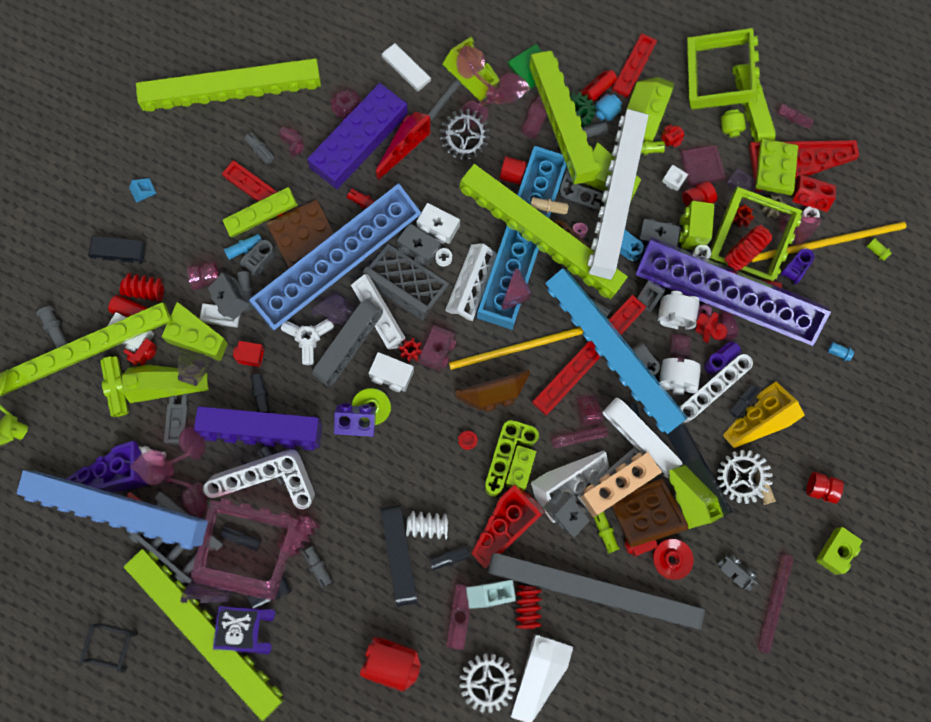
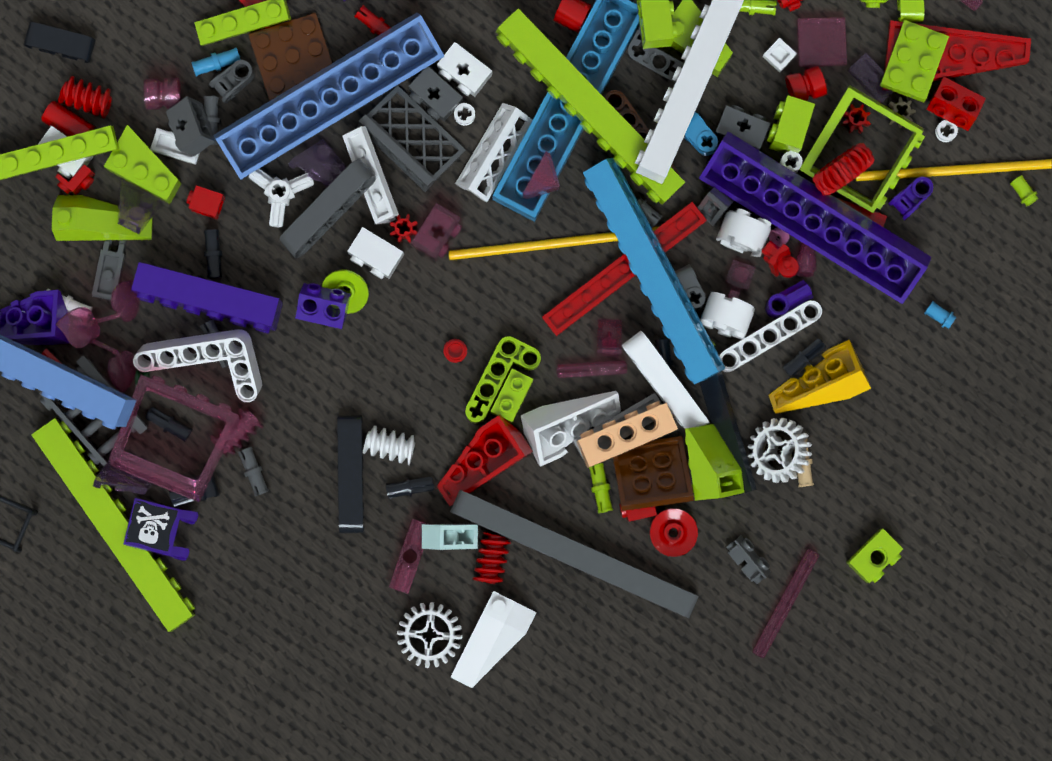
camera: 10 degrees right, 10 degrees up
lime piece [100,357,129,417] -> none
red cylinder [360,637,421,692] -> none
reddish brown wedge [455,370,530,412] -> none
tan axle [531,197,568,214] -> none
dark grey brick [543,490,590,538] -> none
bright pink hinge [573,223,588,239] -> none
clear pink slope [779,216,821,245] -> none
red wheel [806,472,844,504] -> none

